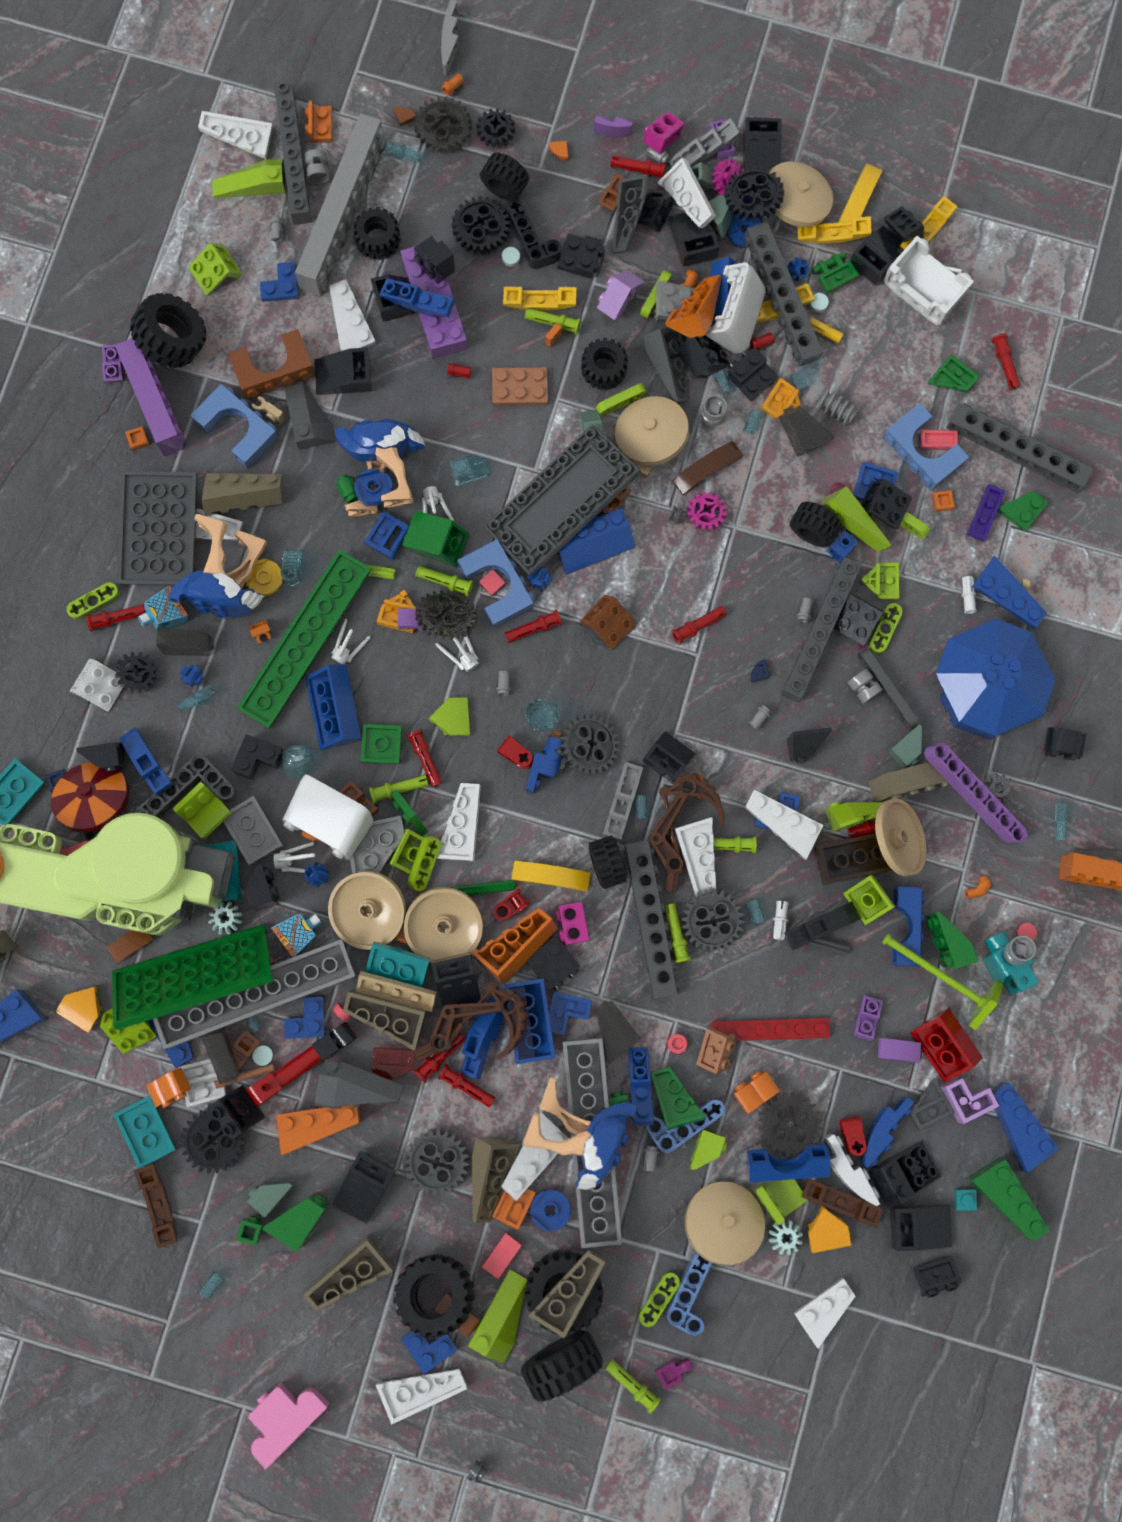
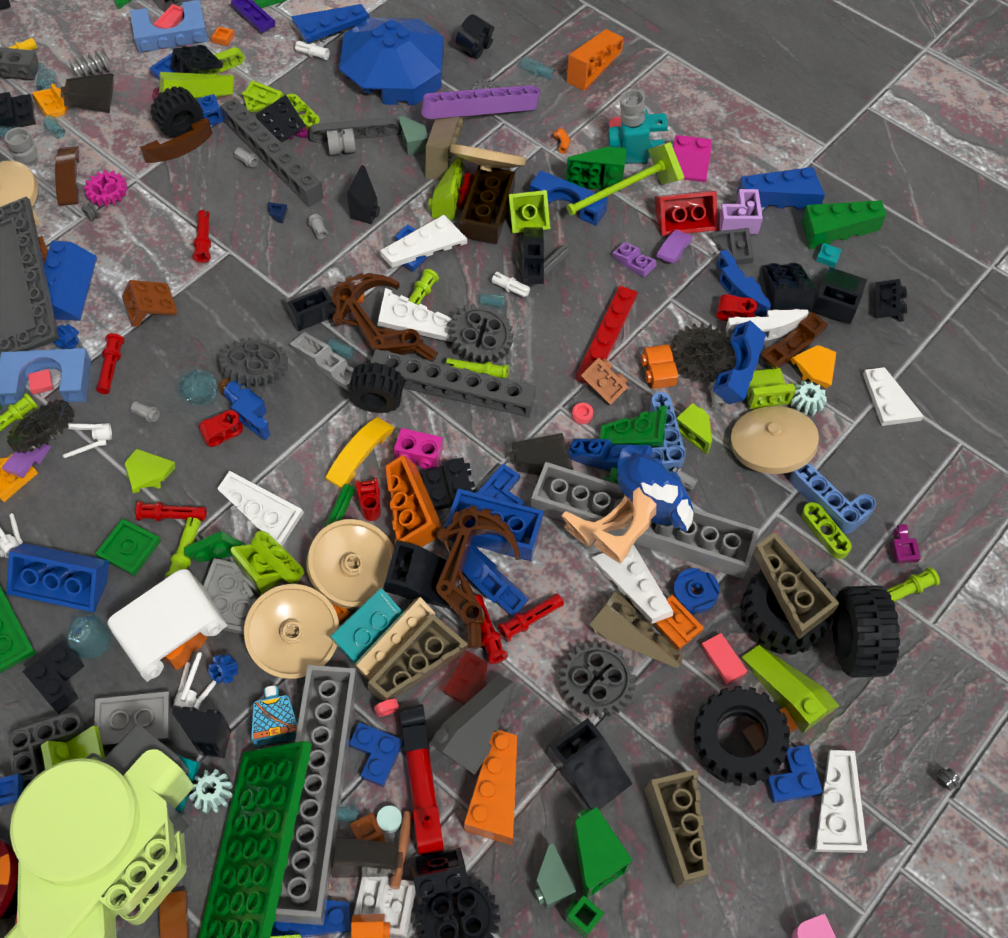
camera: 60 degrees left, 20 degrees down
none -> reddish brown slope [140,118,212,163]
none -> dark pink slope [673,135,712,182]

